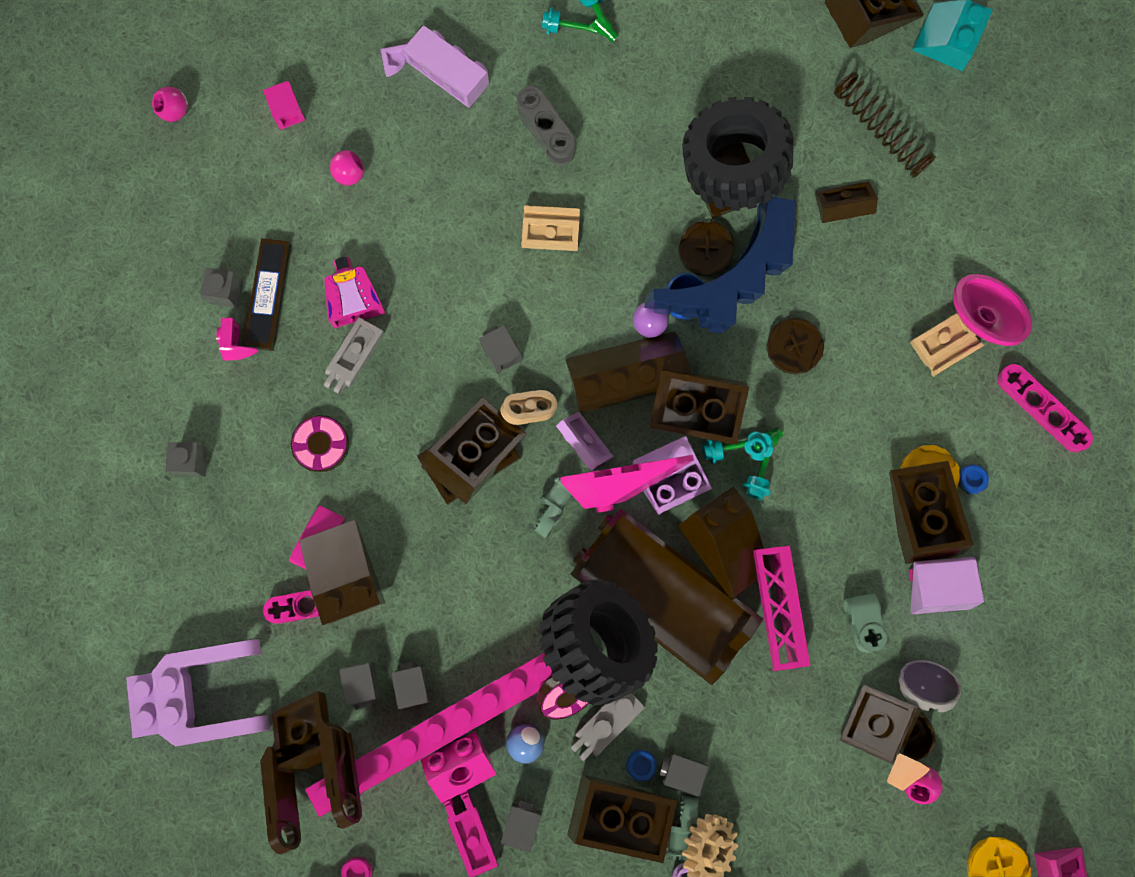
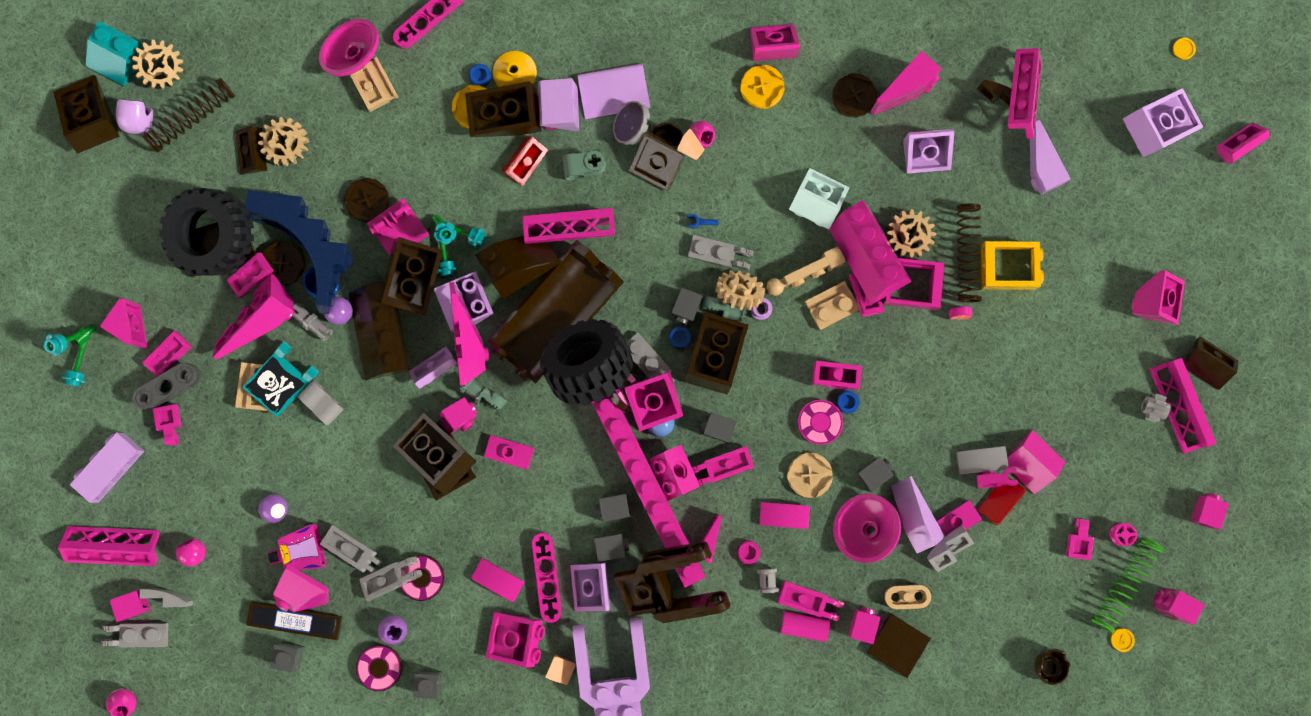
camera: 90 degrees left, 5 degrees up
dark pink plate [216,318,258,360] -> none
dark brown slope [299,519,386,626] -> none
lavender tile [380,44,407,77] -> none
dark grey brick [479,325,522,374] -> none
tan plate [500,390,558,425] -> none
none -> dark pink fence [58,526,160,566]
none -> dark pink slope [100,298,148,349]
none -> light grey hinge [101,623,168,647]
none -> lavender helmet [116,99,153,134]
none -> tan gear [132,40,183,90]
none -> light grey slope [140,588,193,607]
none -> dark pink plate [142,330,193,377]
none -> dark pink plate [153,404,182,446]
none -> dark pink wedge [213,273,294,359]
none -> dark pink plate [227,253,274,298]
none -> flag [242,341,320,418]
none -> tan gear [258,117,309,167]
none -> medium lavender piece [258,494,288,523]
none -> dark pink slope [273,565,329,612]
none -> light grey pin [292,303,333,341]
none -> light grey axle [298,380,344,425]
none -> tile [356,644,403,692]
none -> light grey hinge [359,556,422,601]
none -> dark pink hinge [366,198,430,256]
none -> medium lavender piece [378,615,408,645]
none -> dark pink brick [438,397,477,435]
none -> dark pink plate [484,435,535,470]
none -> dark pink plate [486,612,545,668]
none -> yellow dish [493,51,537,87]
none -> red slope [501,136,548,186]
none -> light nougat slope [545,654,576,685]
none -> lavender slope [570,562,610,612]
none -> lavender piece [577,63,650,119]
none -> dark pink slope [624,371,683,431]
none -> blue hand [687,214,719,229]
none -> light grey hinge [688,235,754,270]
none -> dark pink slope [701,514,722,563]

